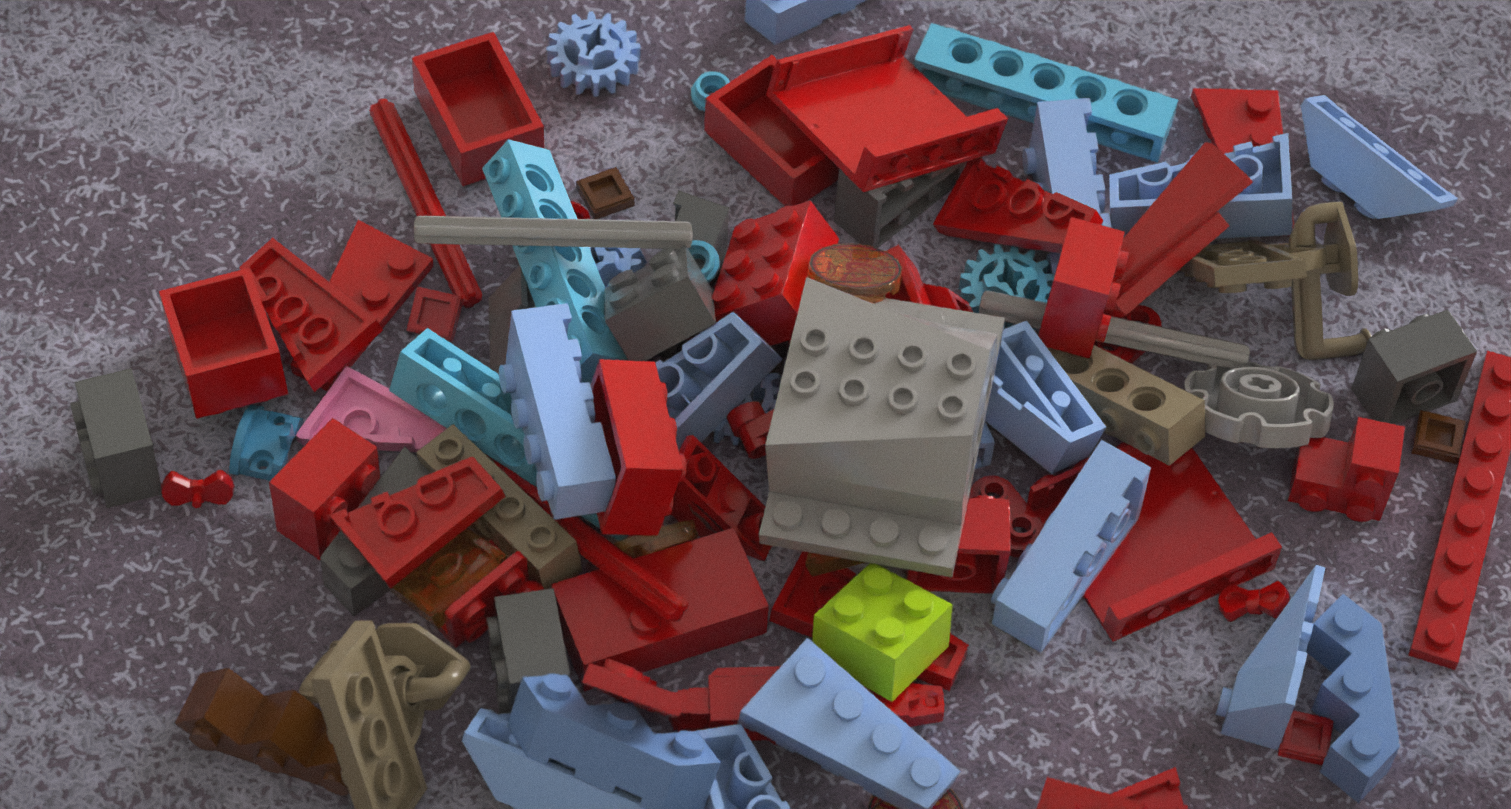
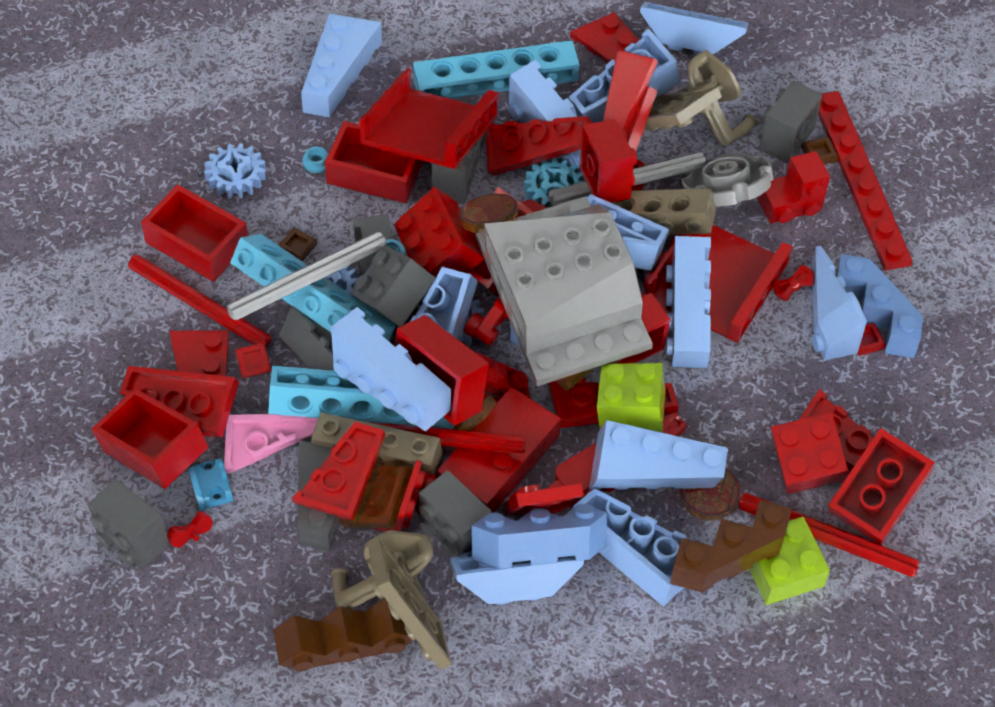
camera: 30 degrees left, 0 degrees up
red brick [269,418,381,560] -> none

